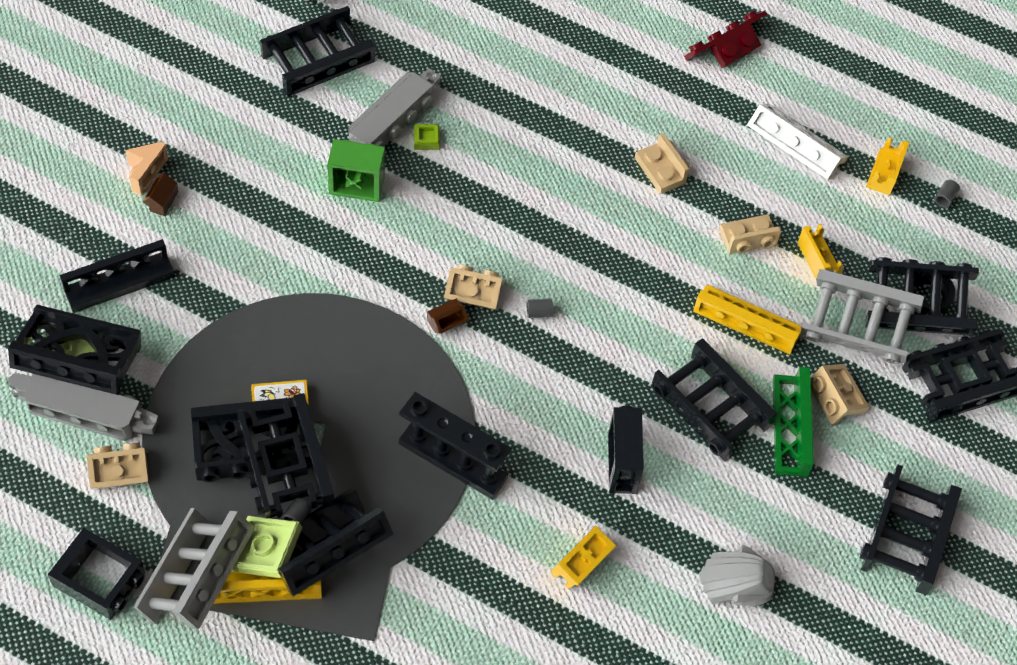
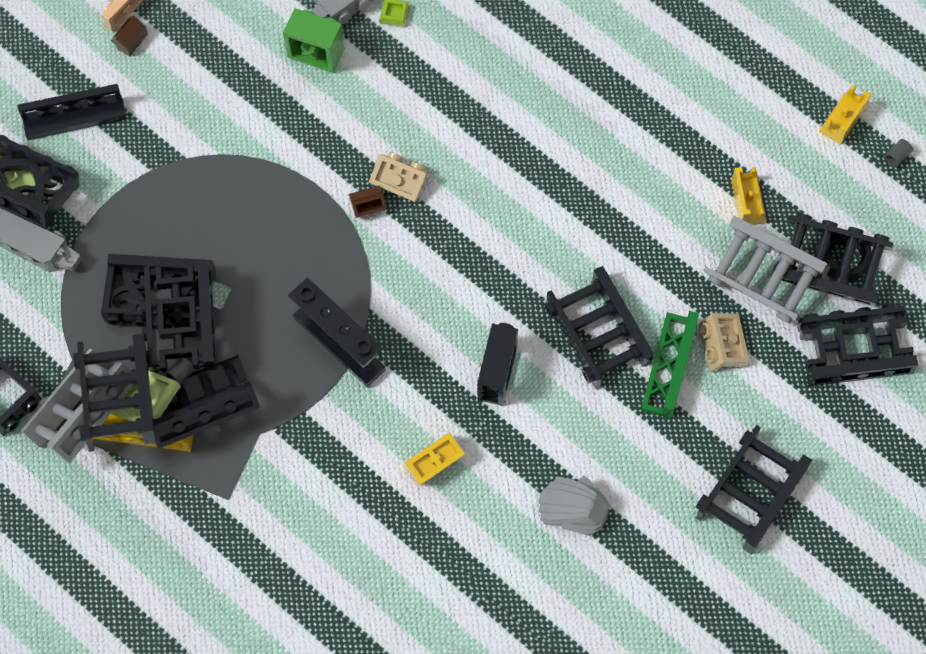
camera: 20 degrees right, 10 degrees up
tan bracket [86,443,149,489] -> none
tile [251,380,309,408] -> none
dark grey hinge [526,298,553,318] -> none
tan bracket [635,133,689,194] -> none
yellow fence [693,284,801,355] -> none
tan bracket [719,214,781,254] -> none
white fence [747,104,849,179] -> none
none -> black fence [73,334,156,452]

